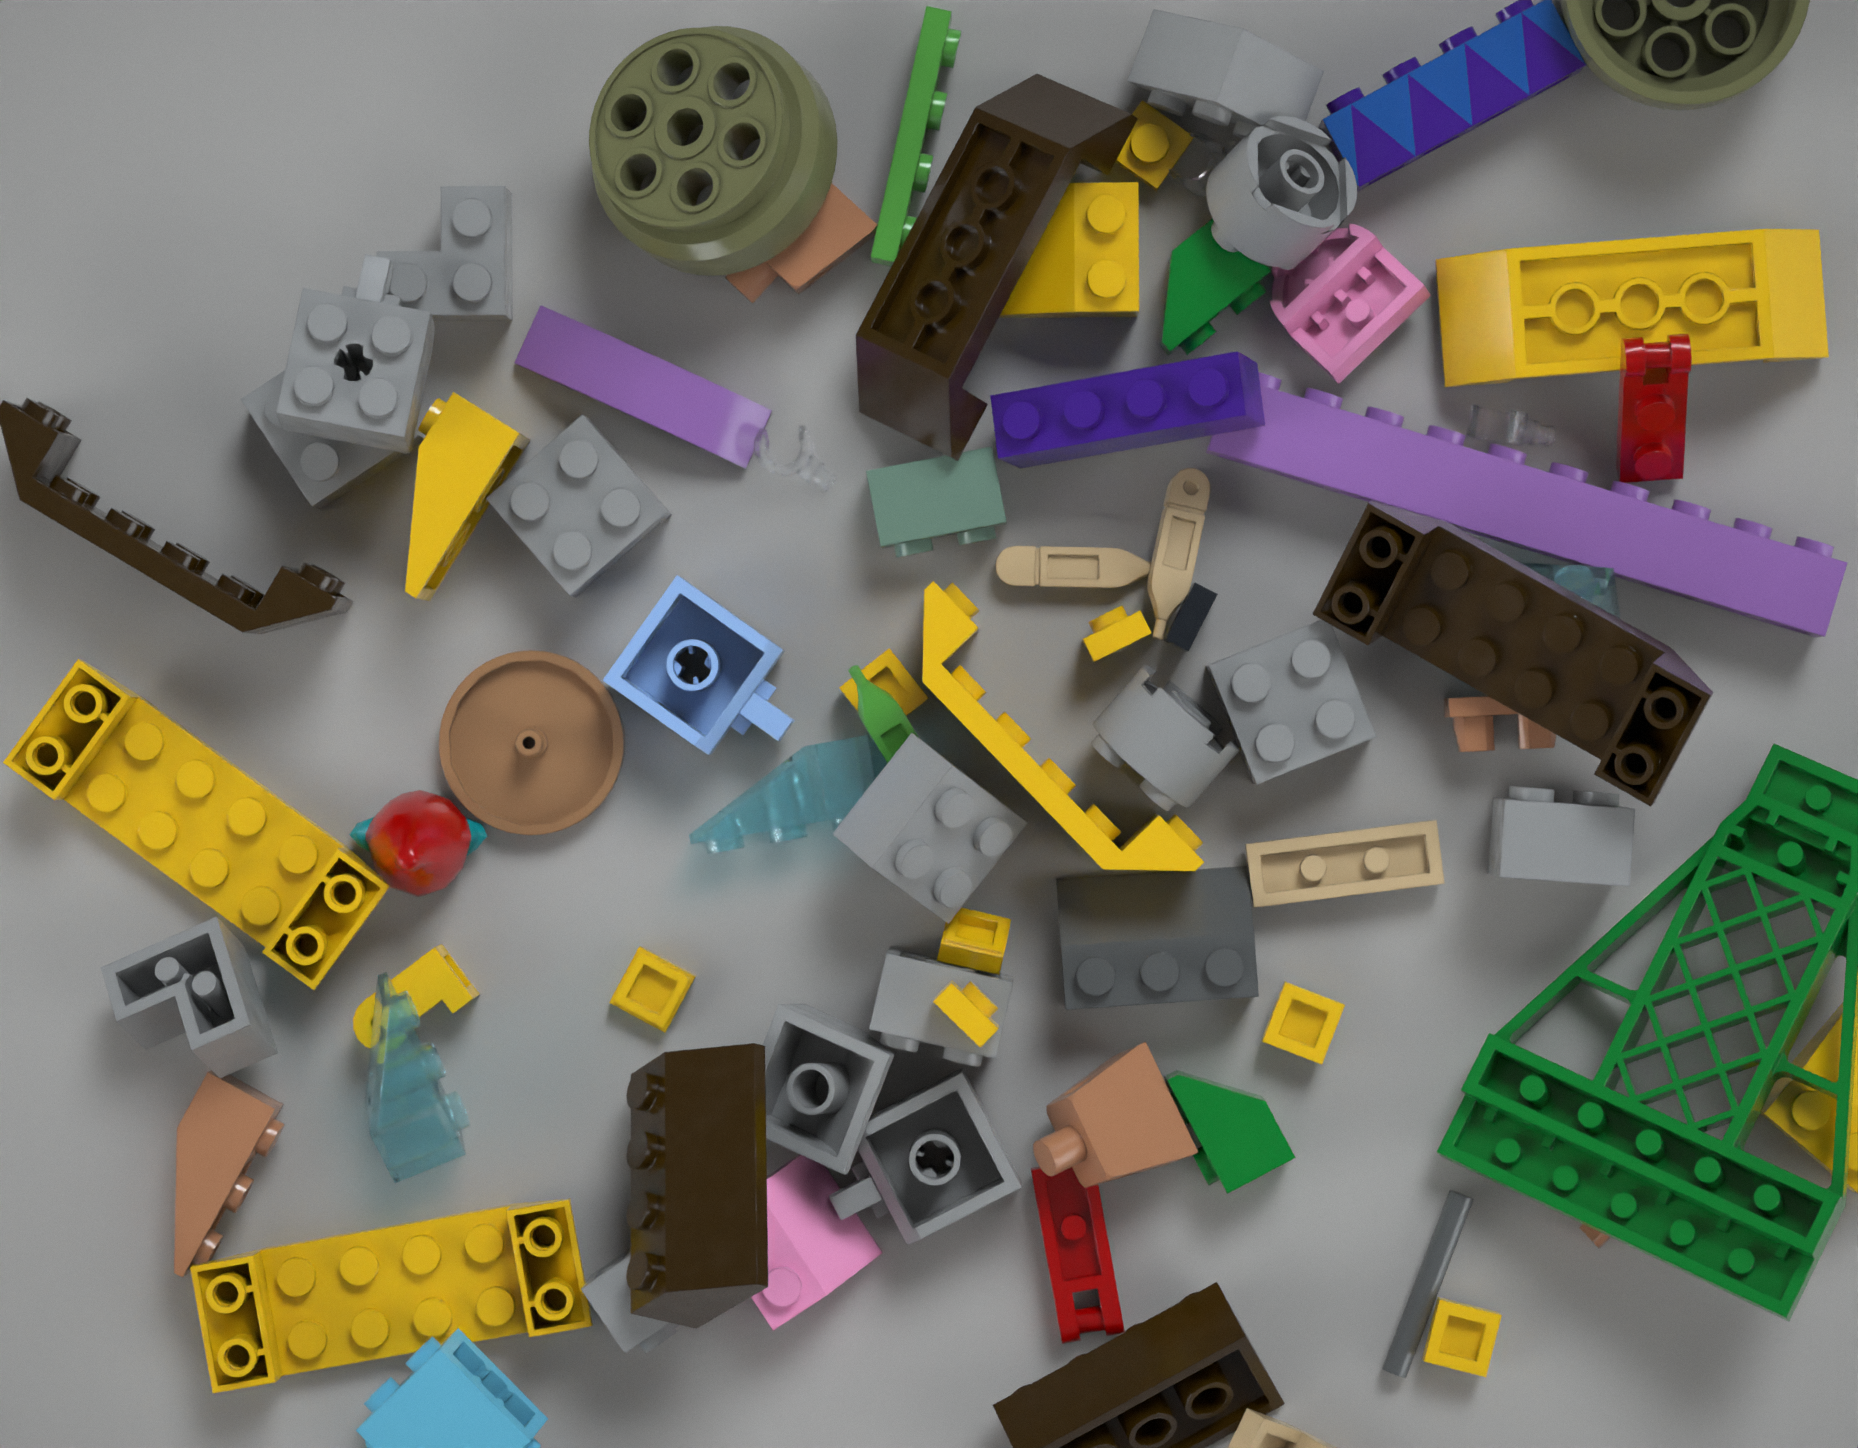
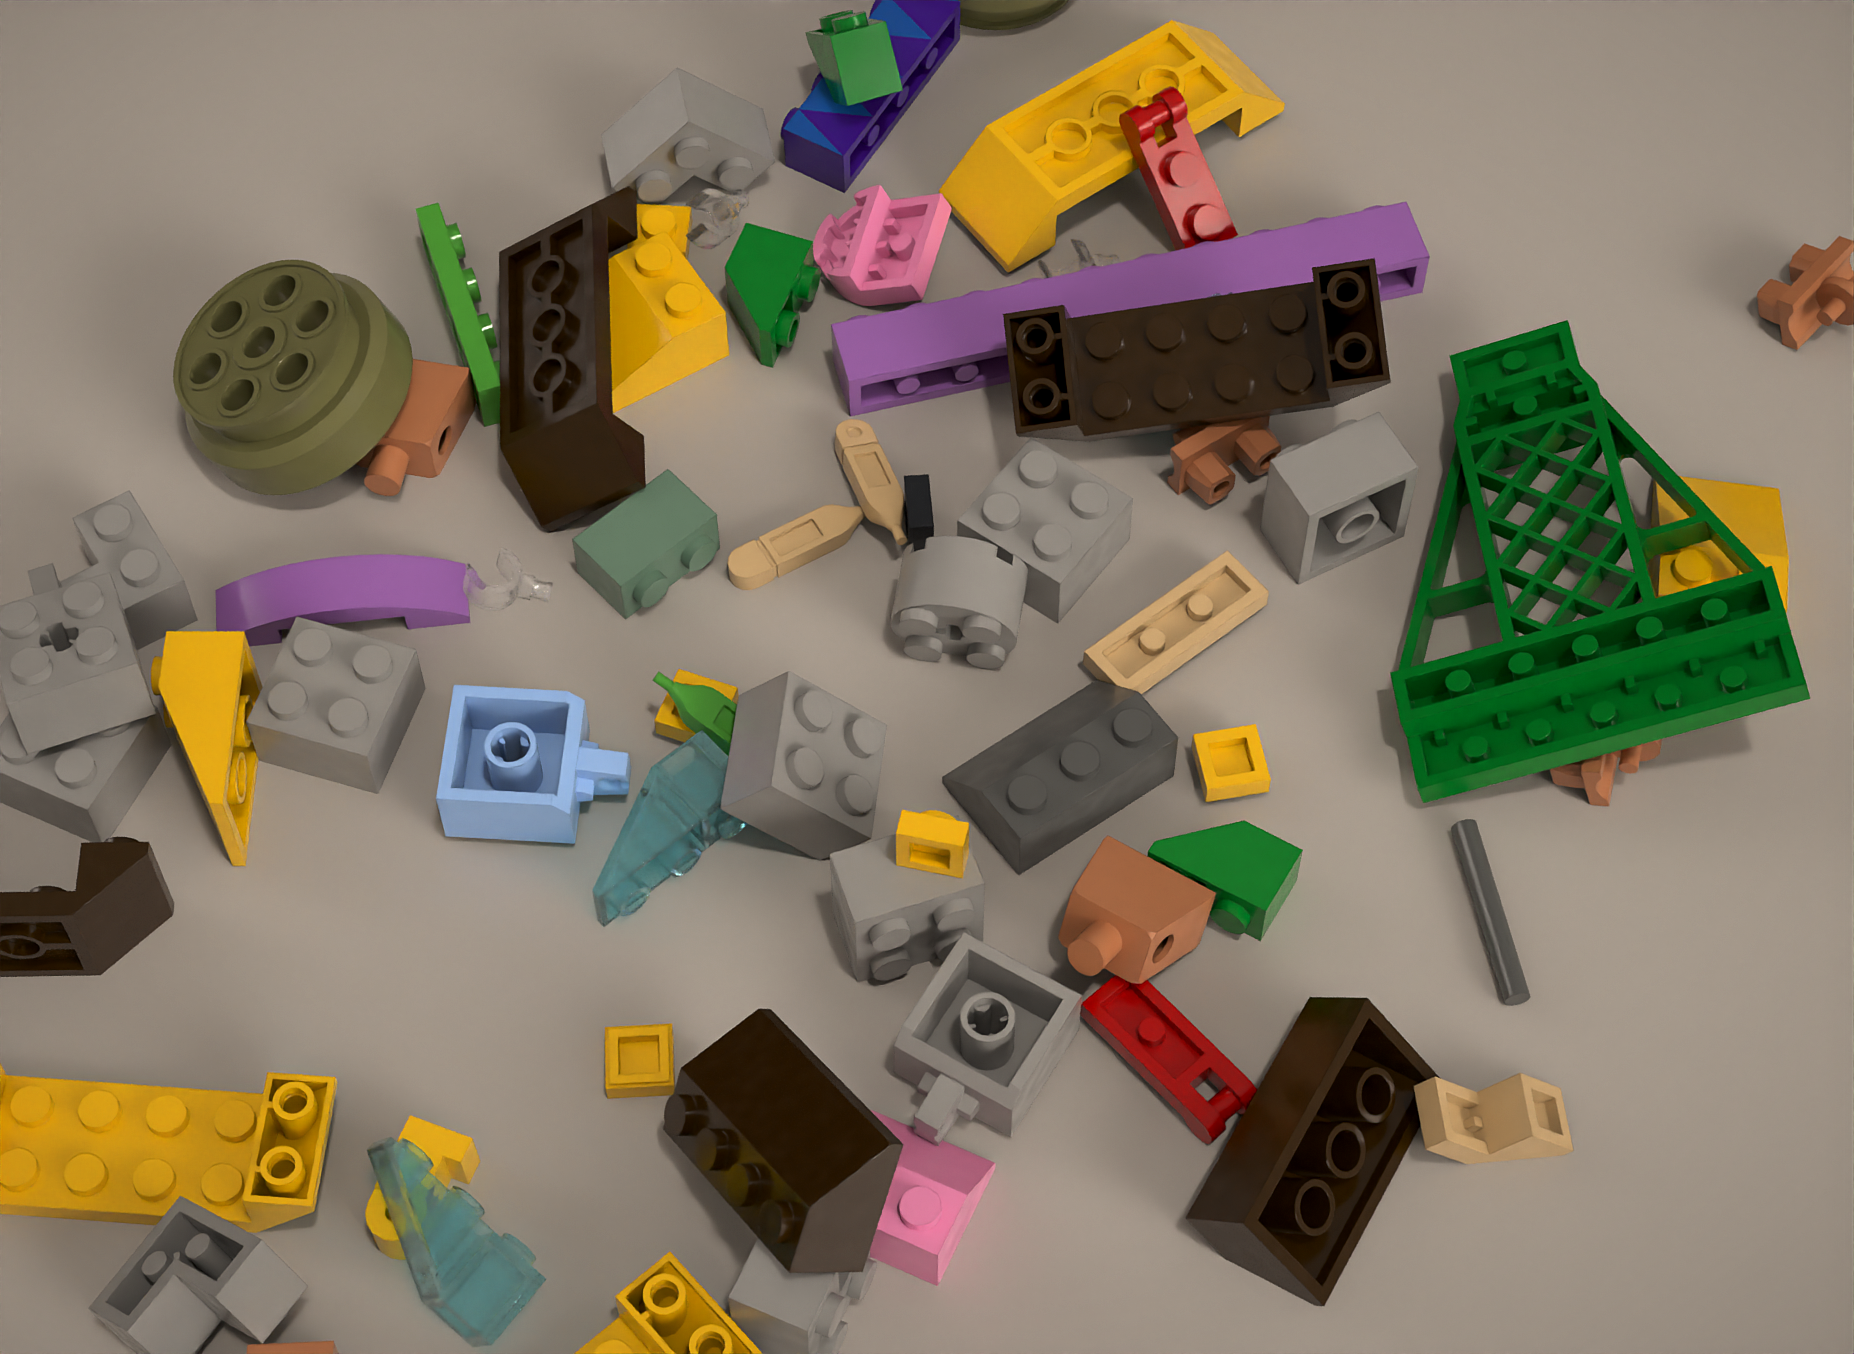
camera: 30 degrees left, 30 degrees down
red hat [349,790,488,897] -> none
medium nougat piece [439,650,625,835] -> none
light grey slope [763,1004,895,1174] -> none
yellow slope [922,581,1204,871] -> none
dark purple brick [990,351,1265,469] -> none
yellow plate [1082,605,1151,662] -> none
light grey brick [1206,116,1357,270] -> none
yellow plate [1422,1297,1502,1377] -> none
none -> green slope [805,10,903,106]

